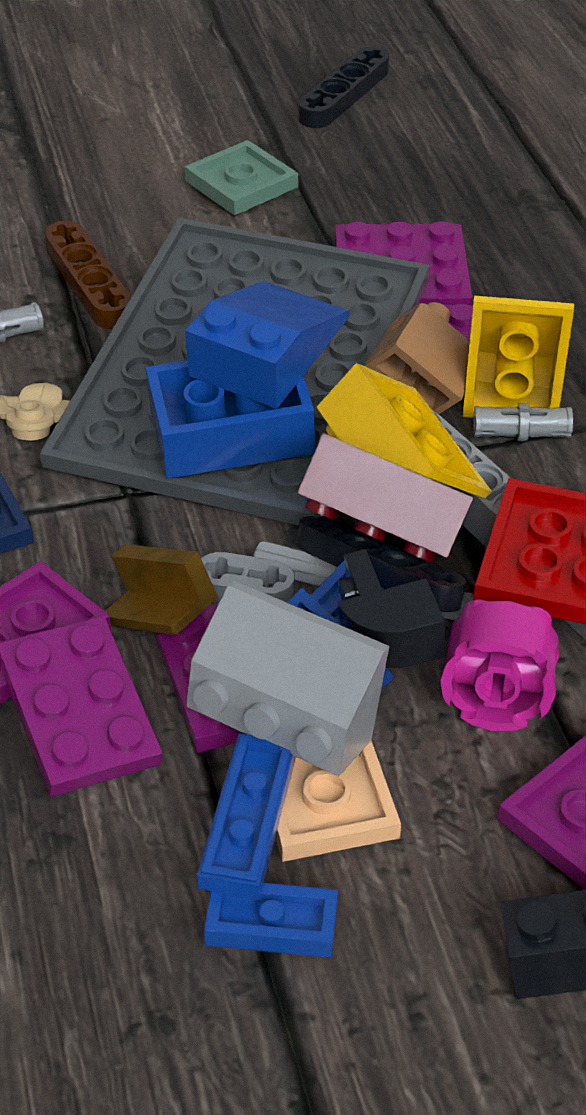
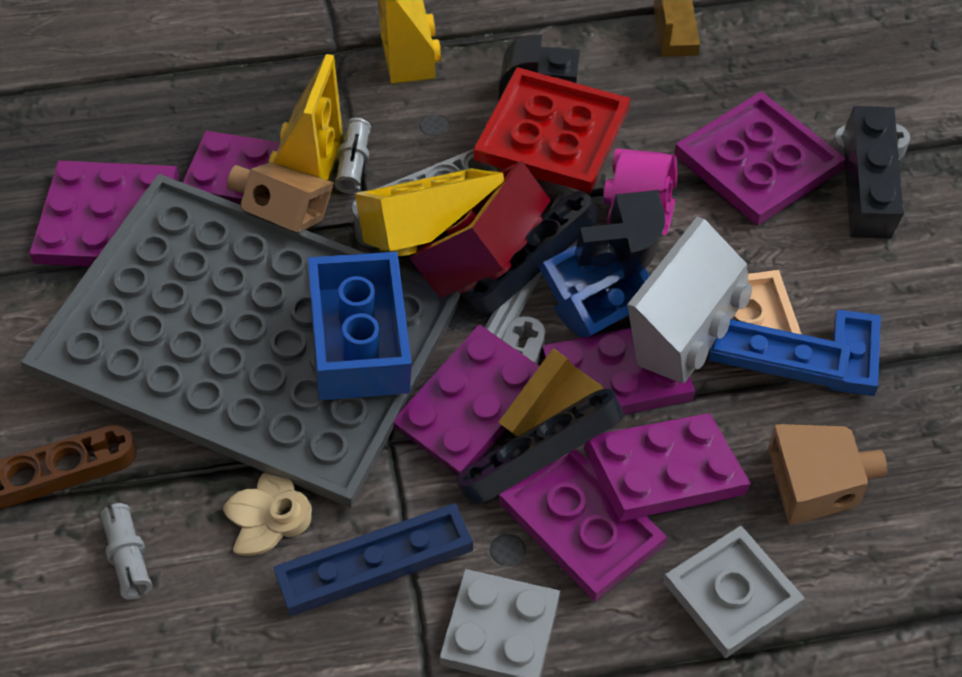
camera: 85 degrees left, 10 degrees up
blue slope [185,281,349,409] -> none
none -> magenta plate [394,324,539,475]
none -> black beam [456,389,624,504]
none -> medium nougat torso [768,424,887,525]

